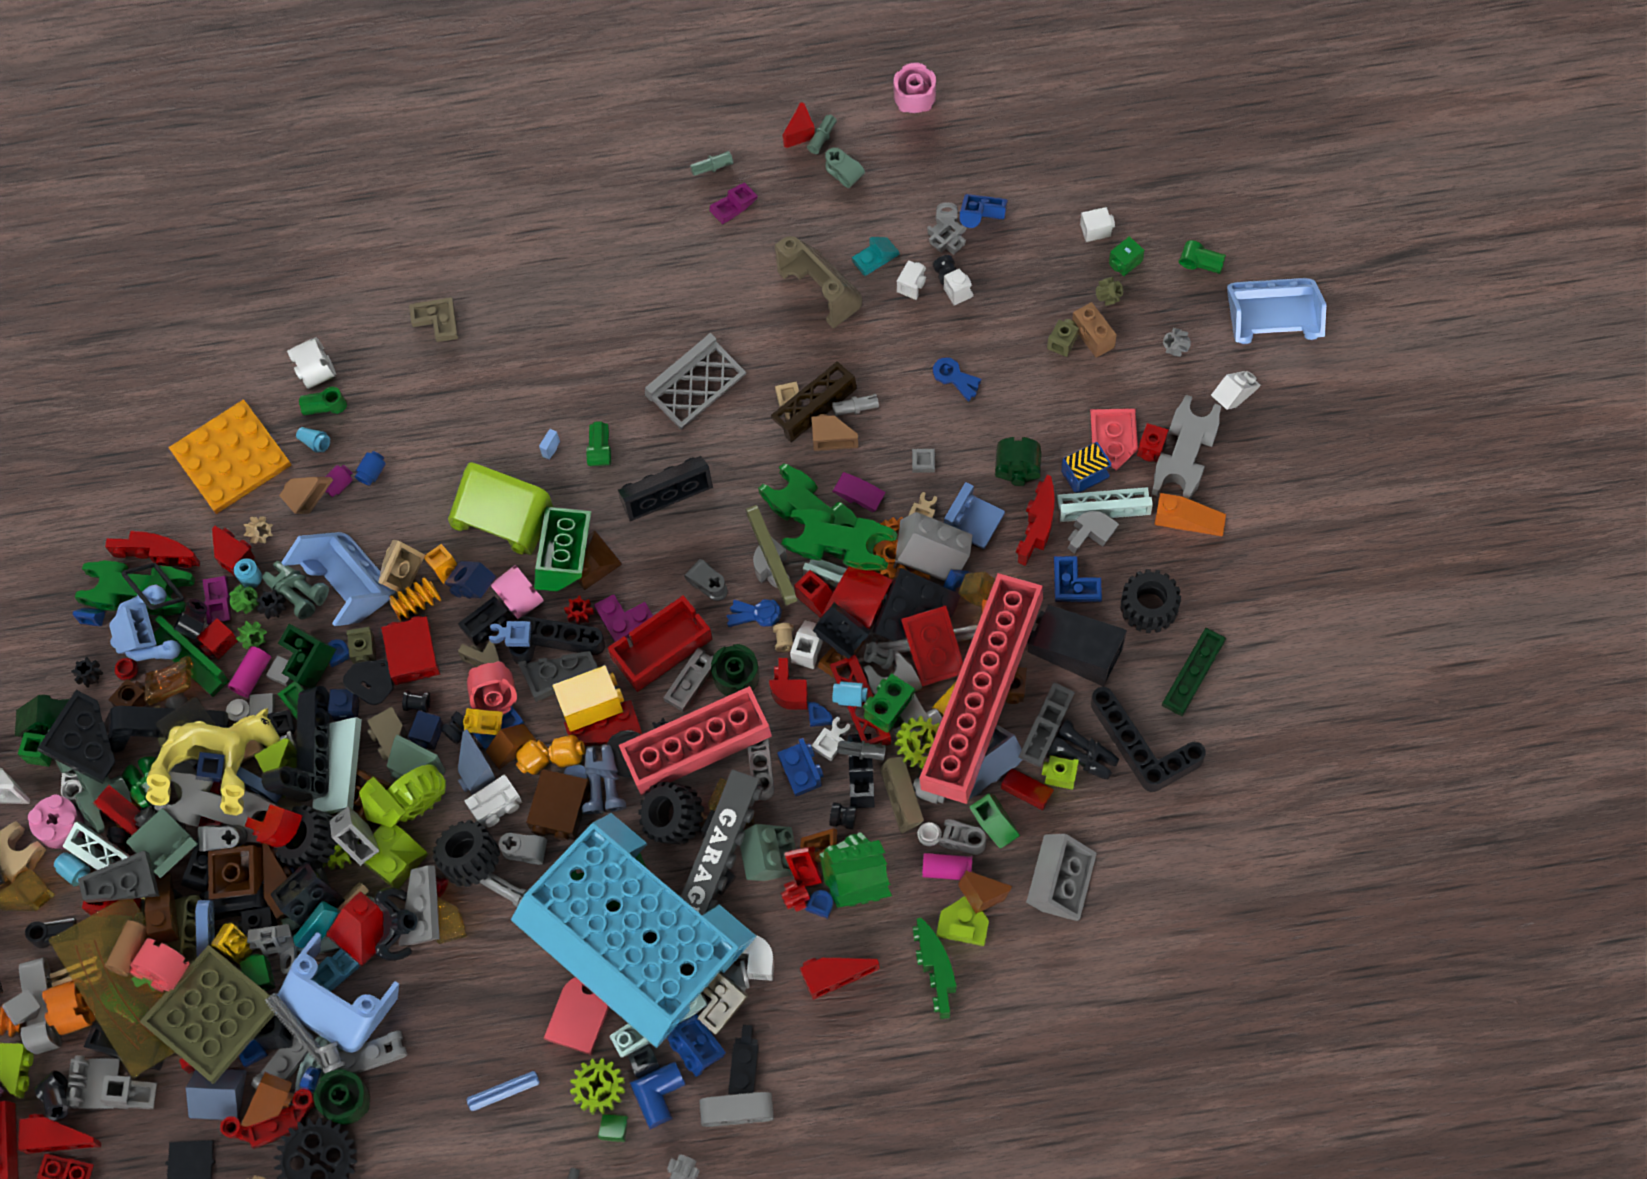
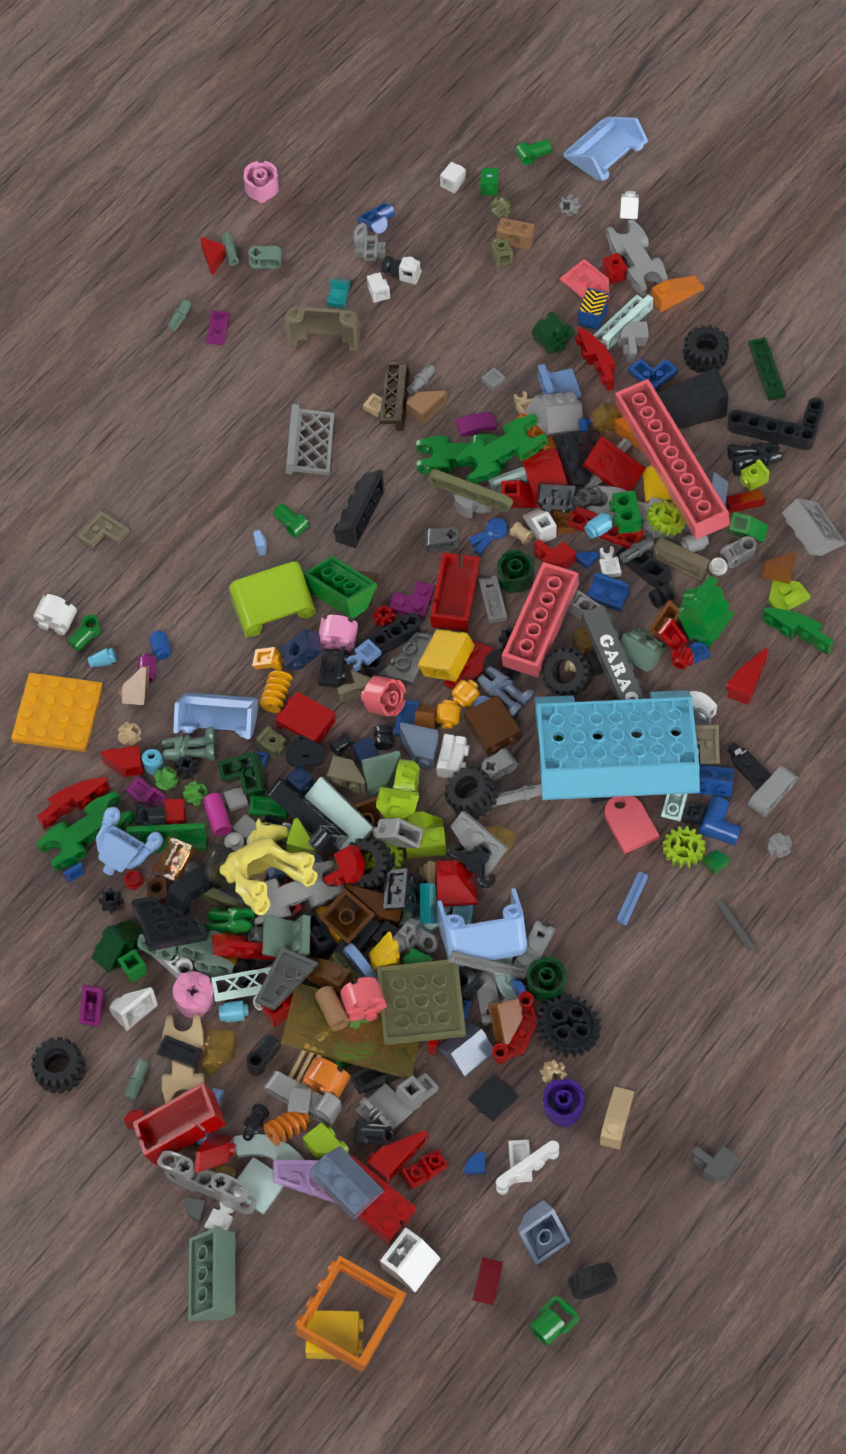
camera: 45 degrees left, 5 degrees down
black piece [122,563,184,610] -> none
dark blue brick [195,752,225,782] -> none
dark grey piece [198,825,248,851] -> none
light grey bush [316,1041,346,1073] -> none
tan slope [378,540,425,595] -> none
yellow bracket [463,708,503,735] -> none
dark pink pin [922,853,972,880] -> none
blue piece [933,358,981,402] -> none
dark grey slope [1018,682,1075,768] -> none

